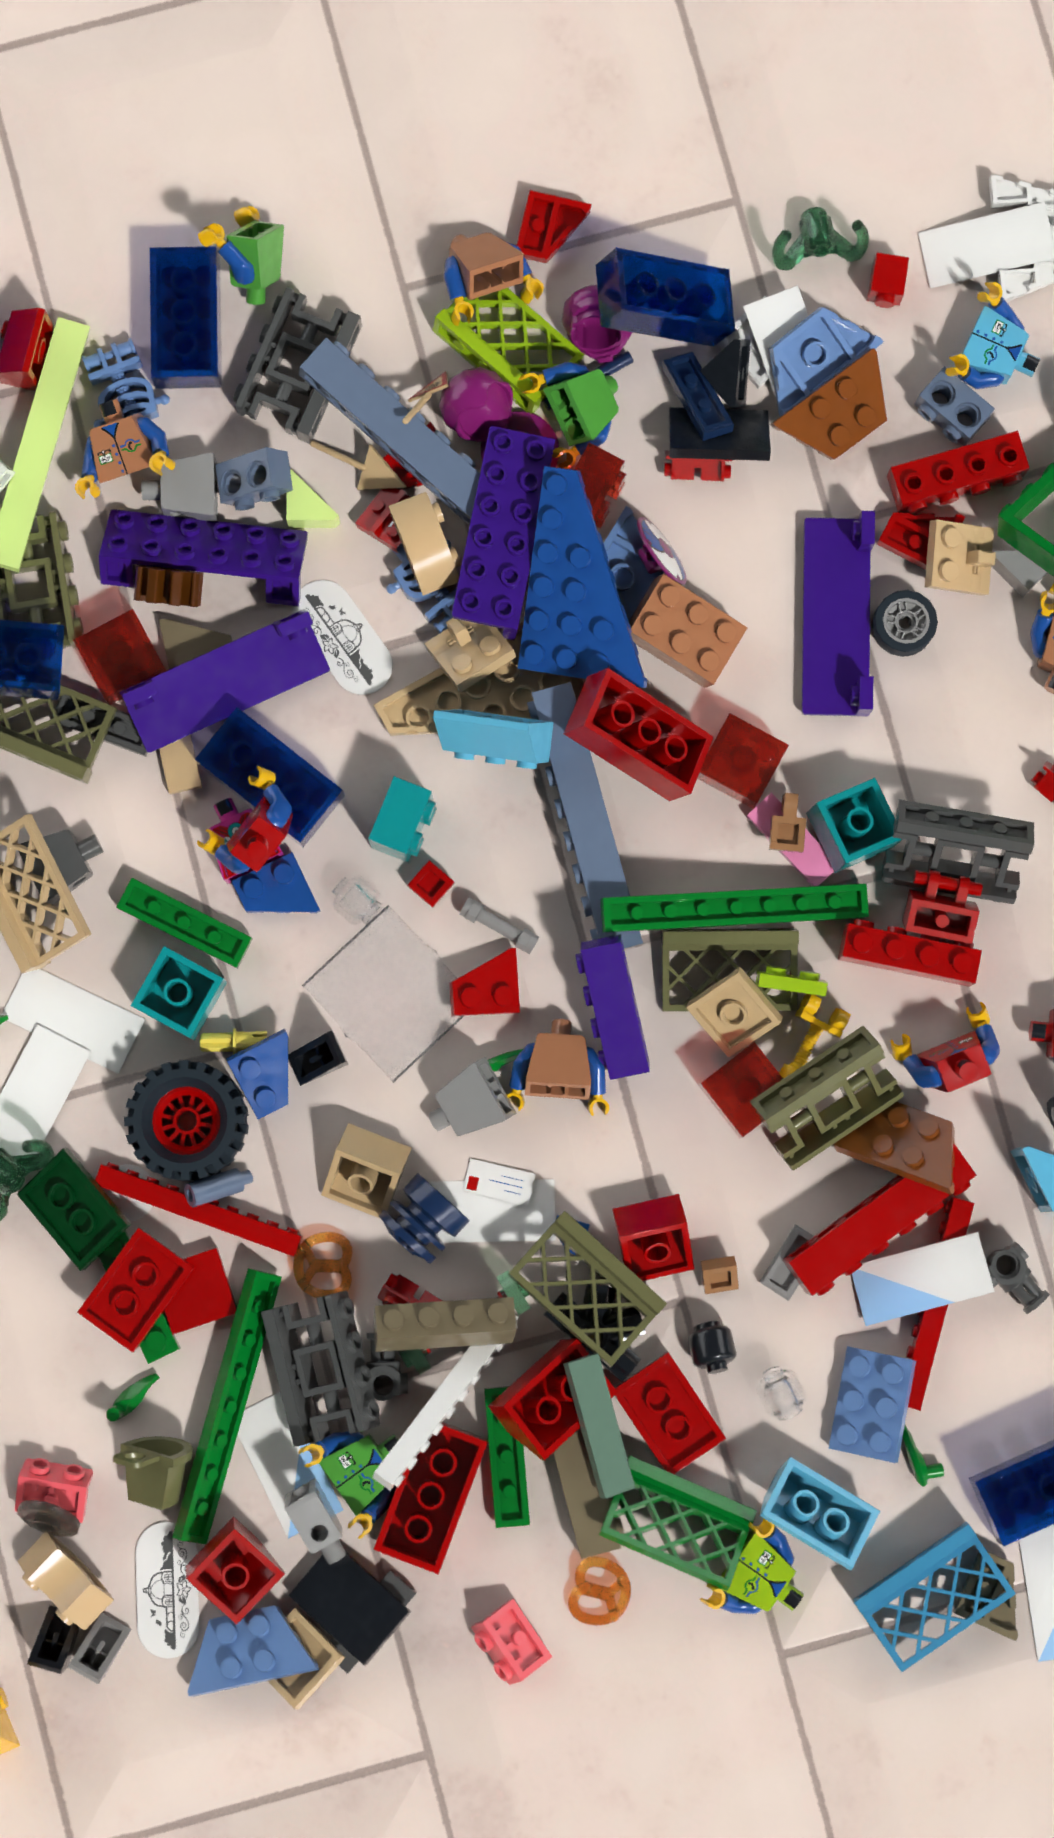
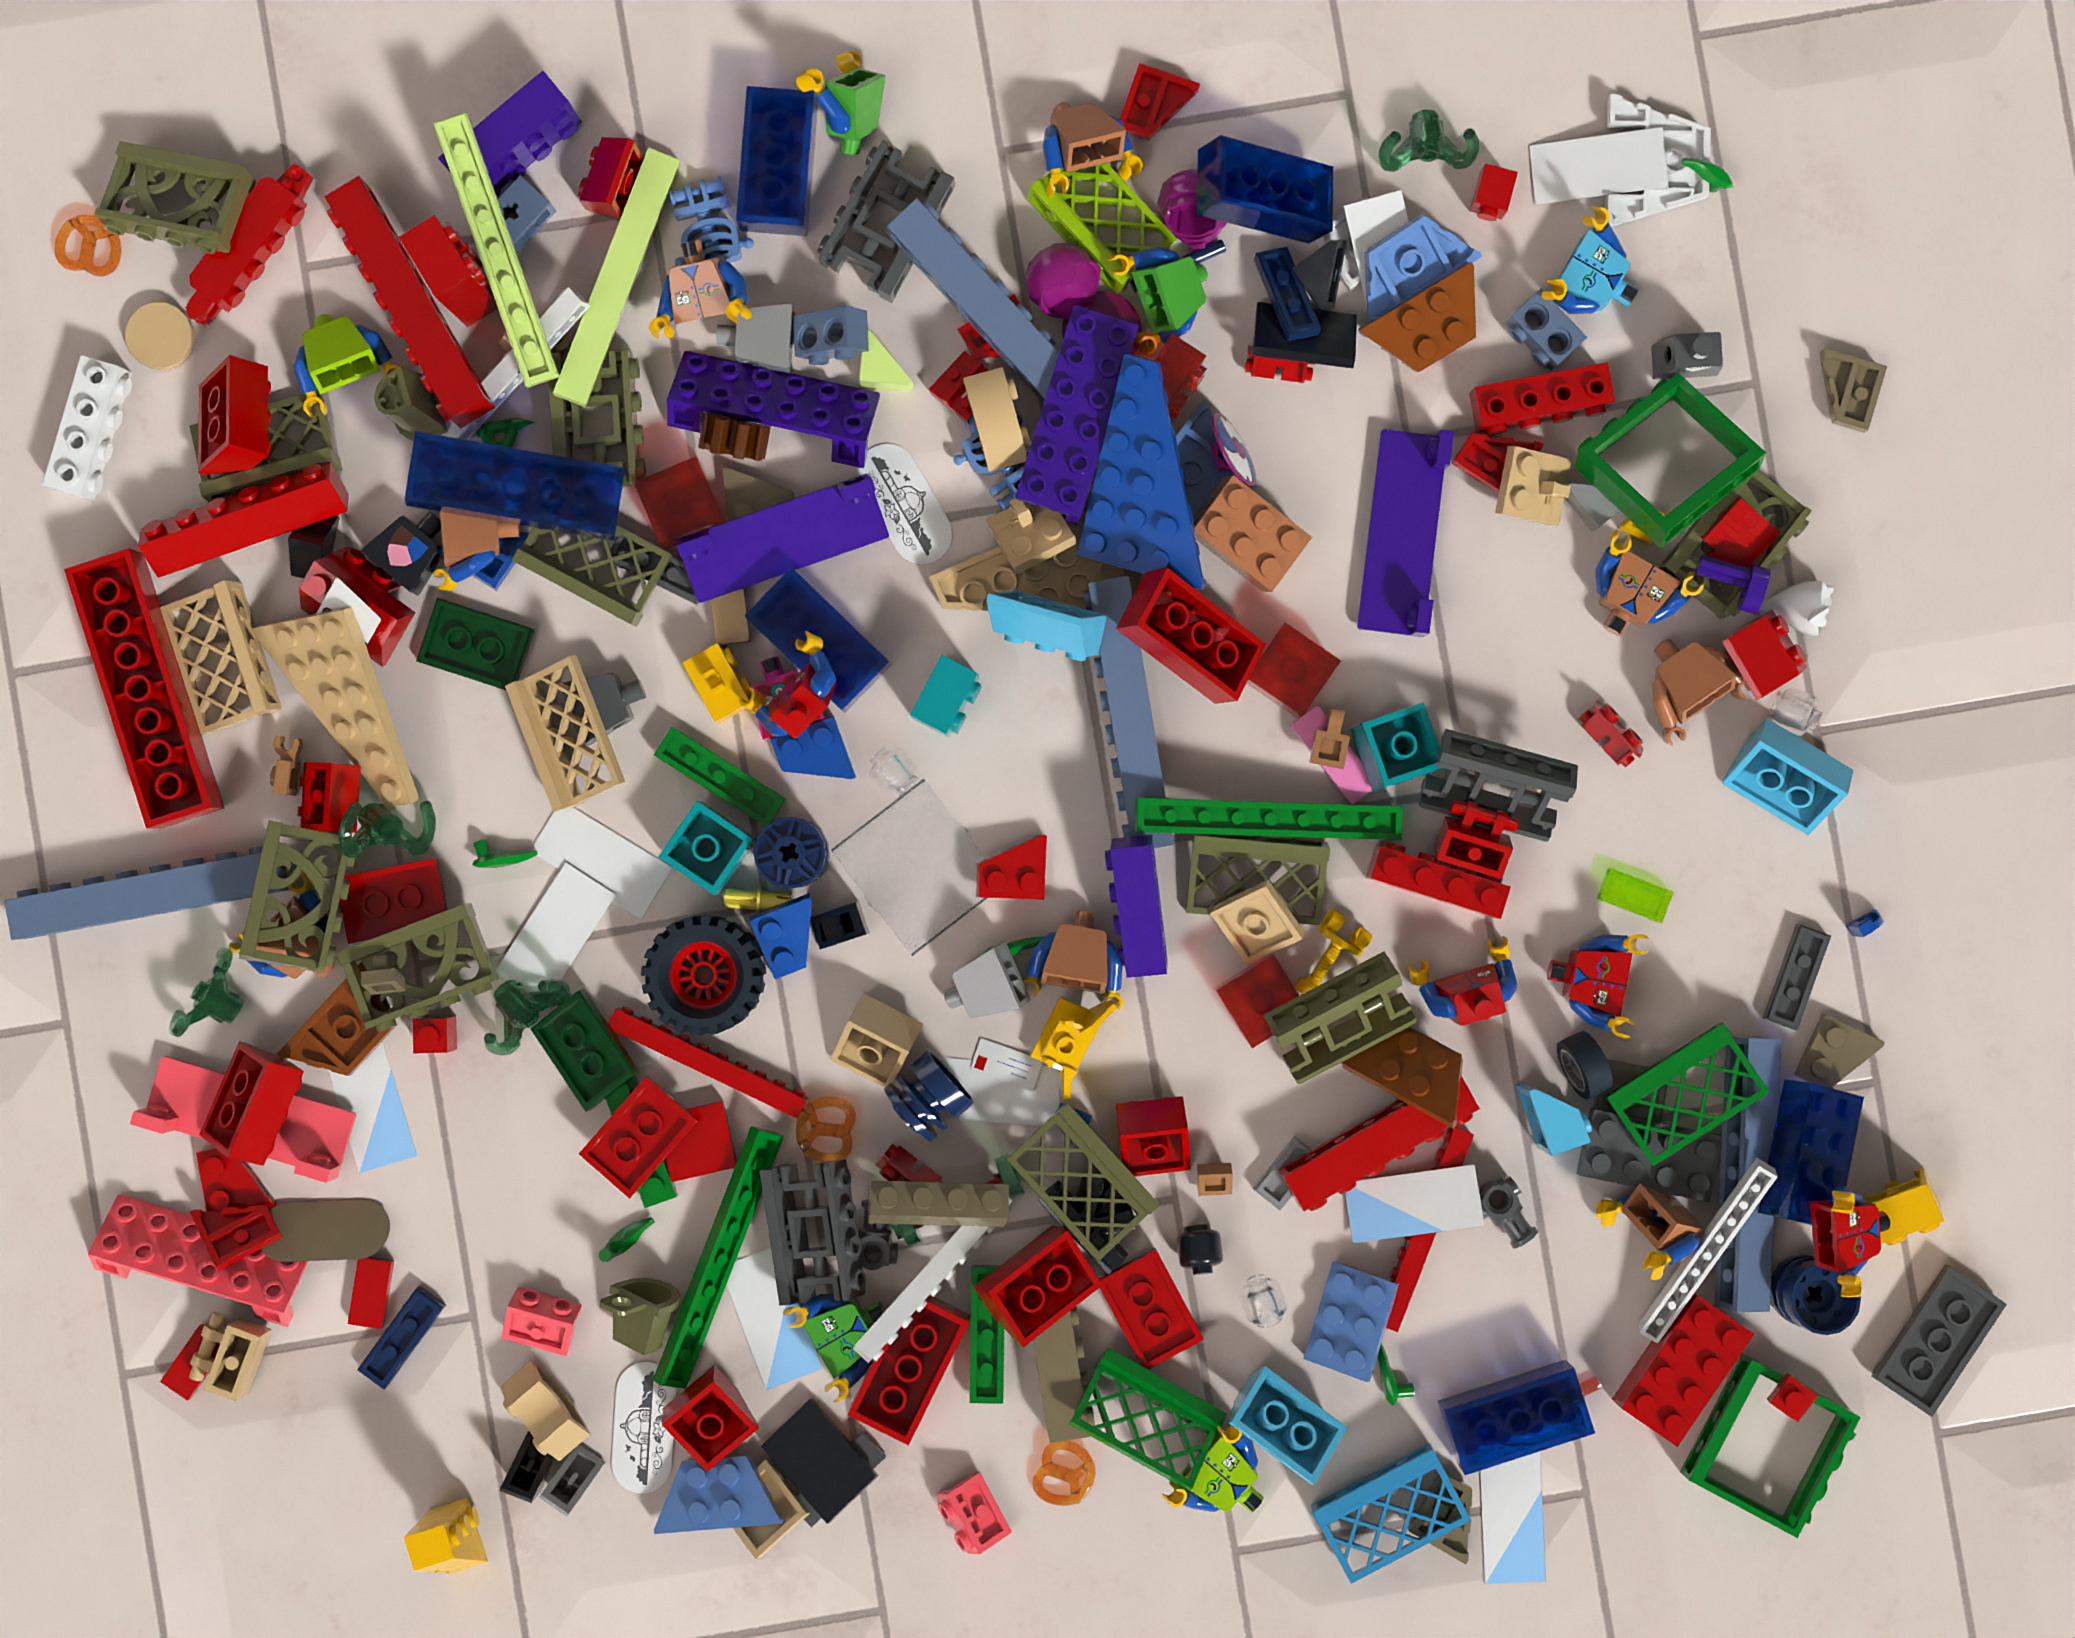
camera: 10 degrees right, 5 degrees up
clear smoke wheel [17,1500,80,1537] -> none
sand blue cylinder [184,1168,253,1207] -> none
light grey torso [284,1478,346,1565] -> none
tan piece [310,440,407,490] -> none
tan piece [402,371,449,424] -> none
red plate [407,860,455,908] -> none
light grey bar [459,897,539,954] -> none
sand green tile [563,1353,635,1499] -> none
lime plate [755,966,828,996] -> none
wheel [872,590,938,657] -> none
none -> yellow brick [682,643,752,724]
none -> dark blue wheel [754,817,830,889]
none -> yellow piece [1030,996,1117,1100]

